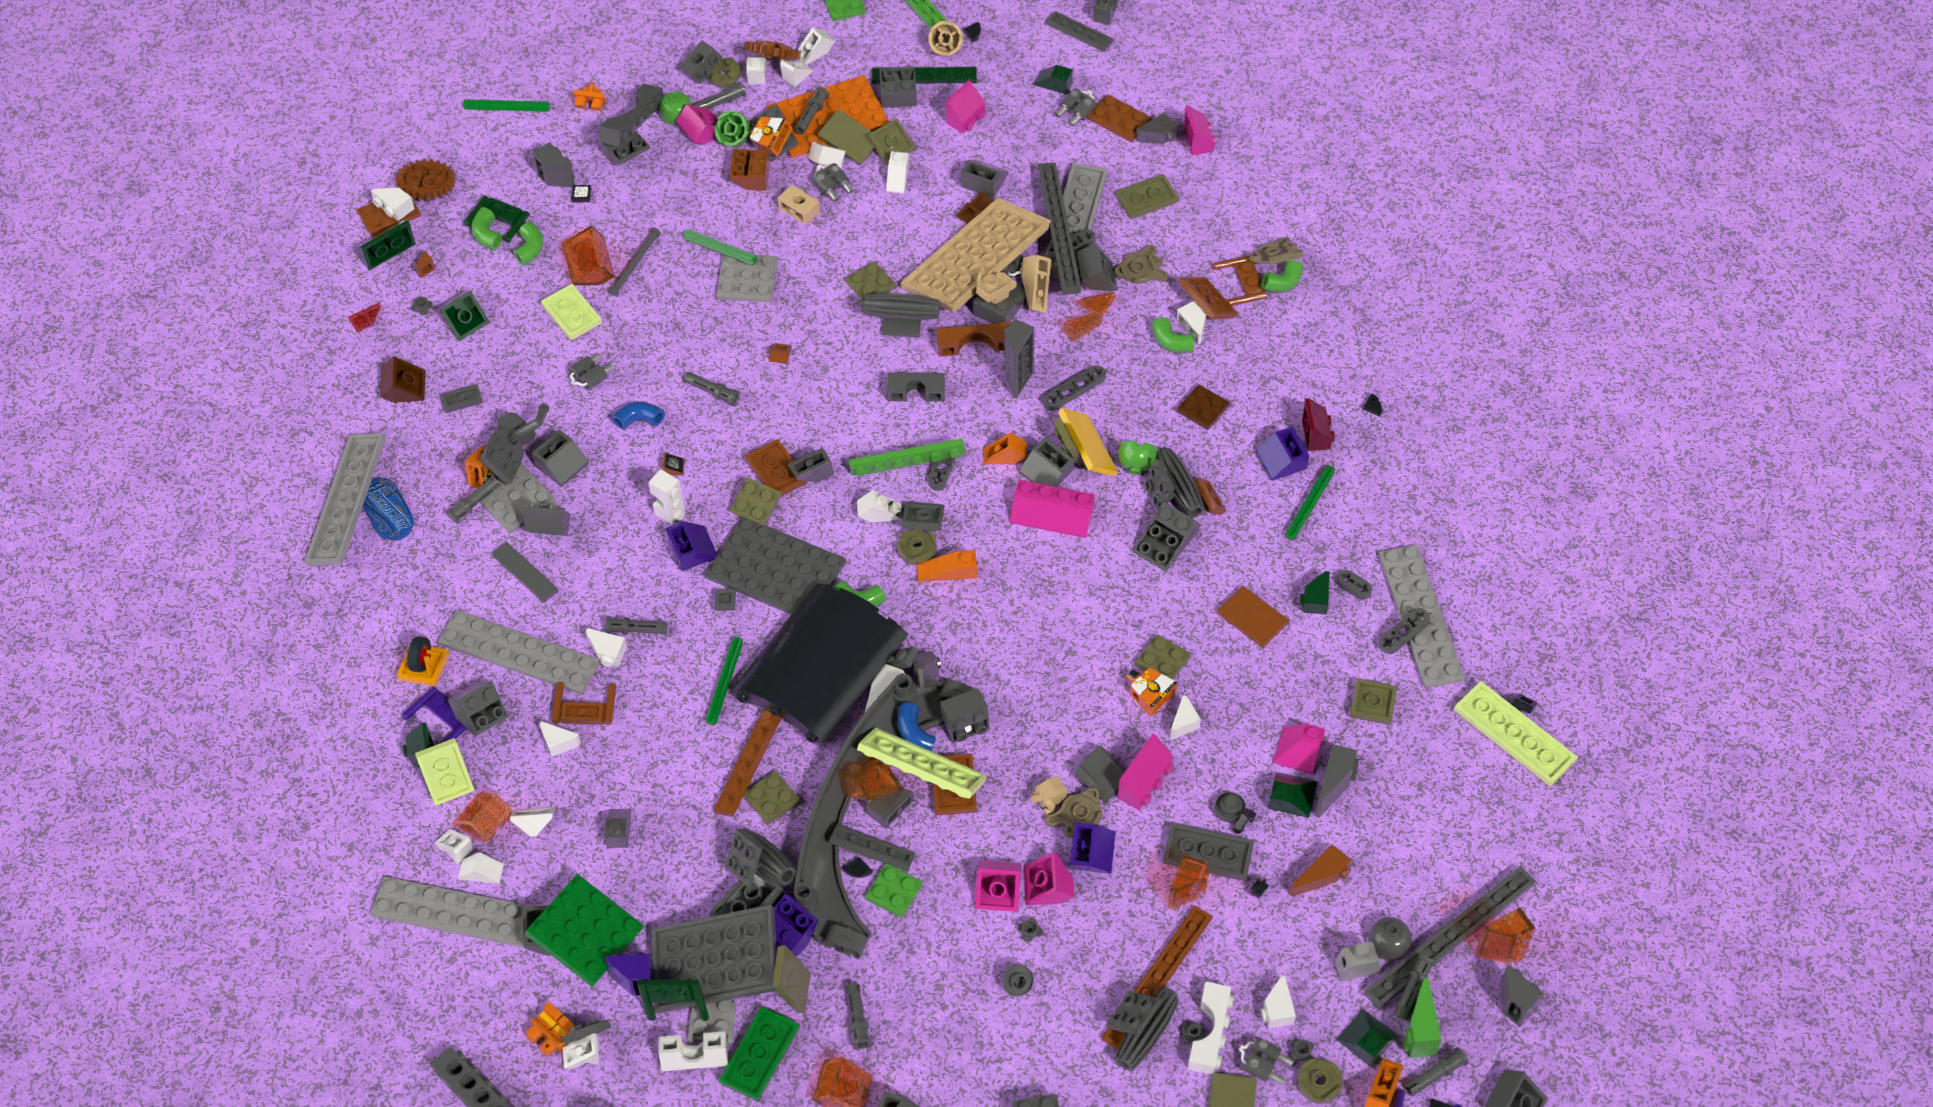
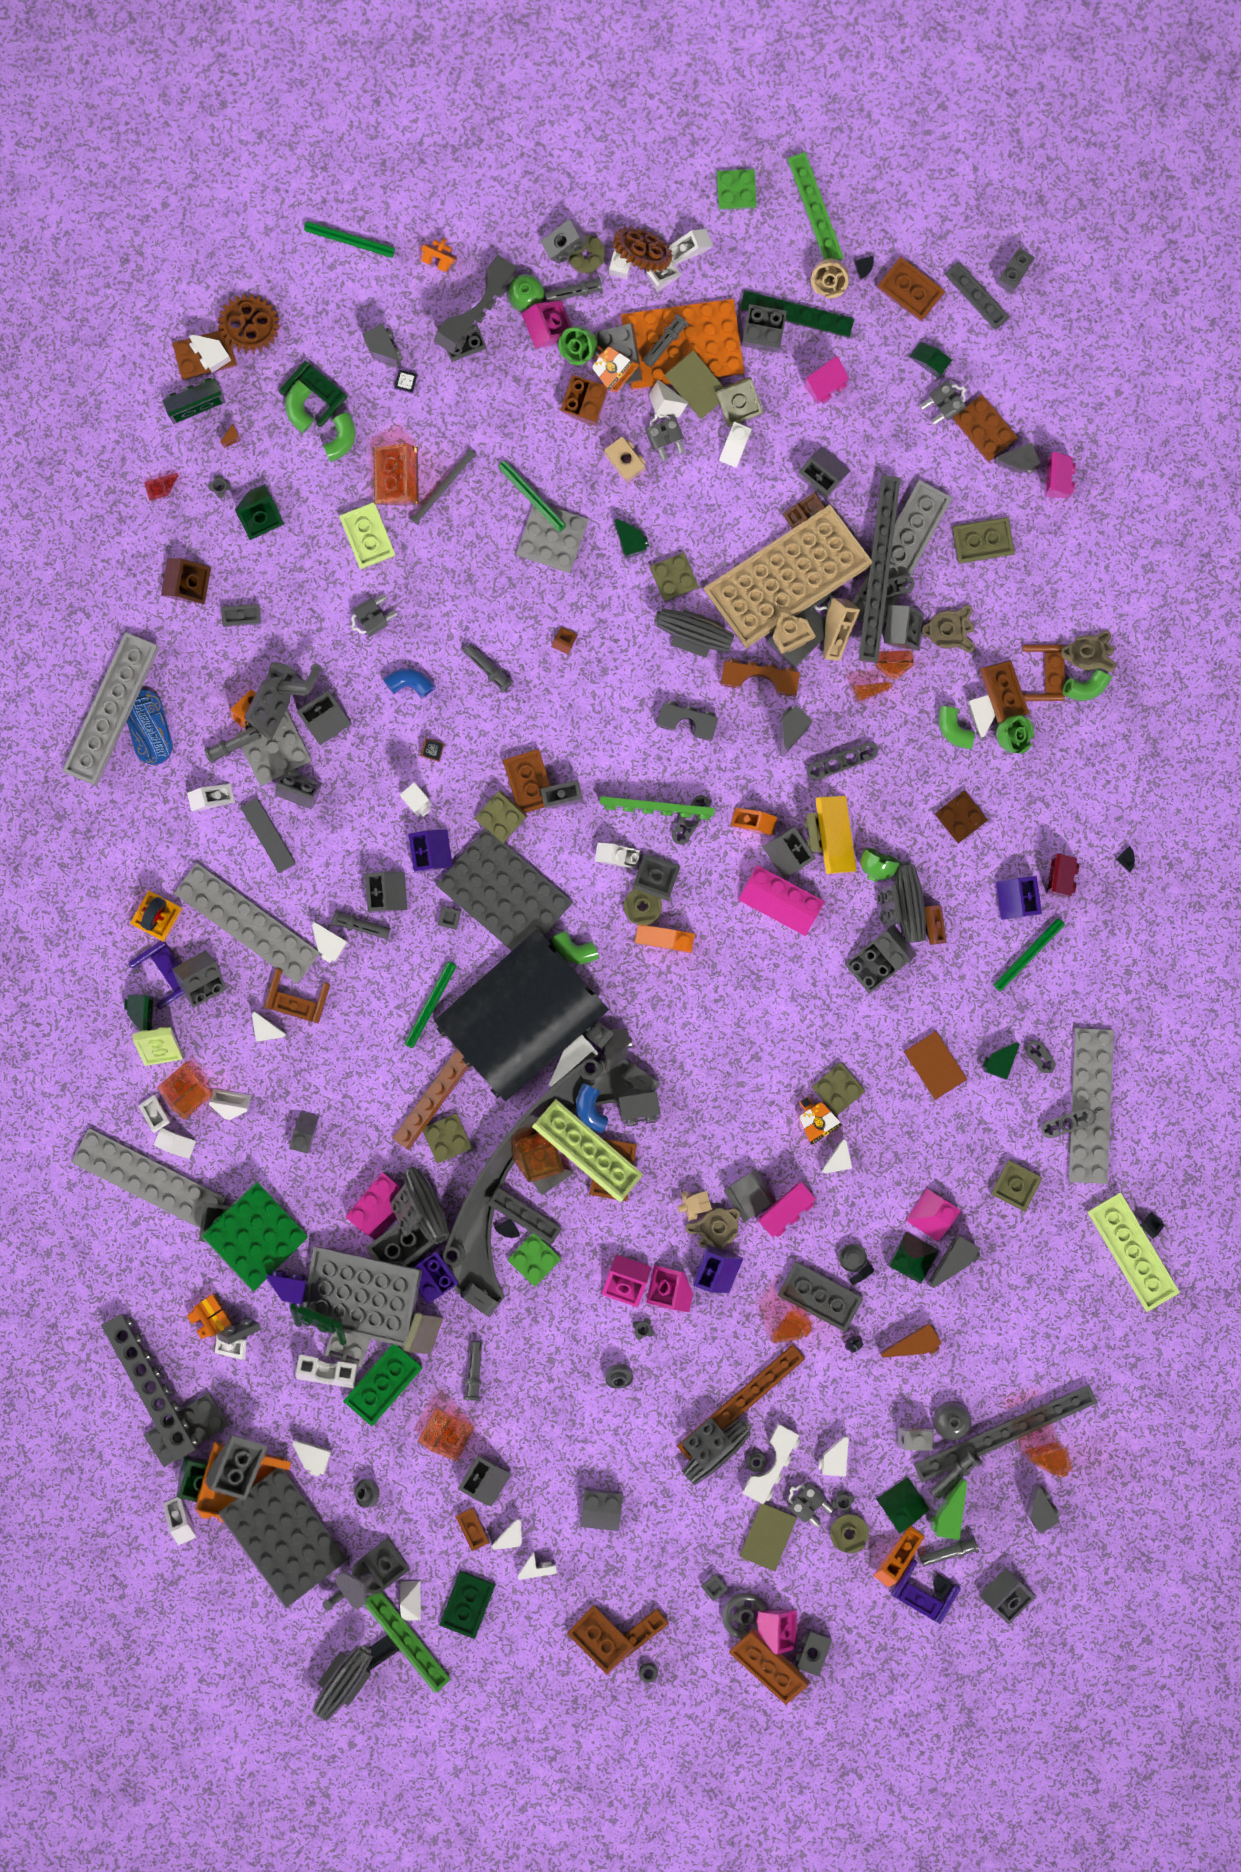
camera: 10 degrees right, 30 degrees up
none -> white slope [187,784,235,812]
none -> dark pink slope [345,1172,402,1240]
none -> dark grey slope [365,872,408,913]
none -> dark green slope [614,519,649,559]
none -> dark orange plate [877,256,945,323]
none -> bright green cylinder [996,715,1034,754]

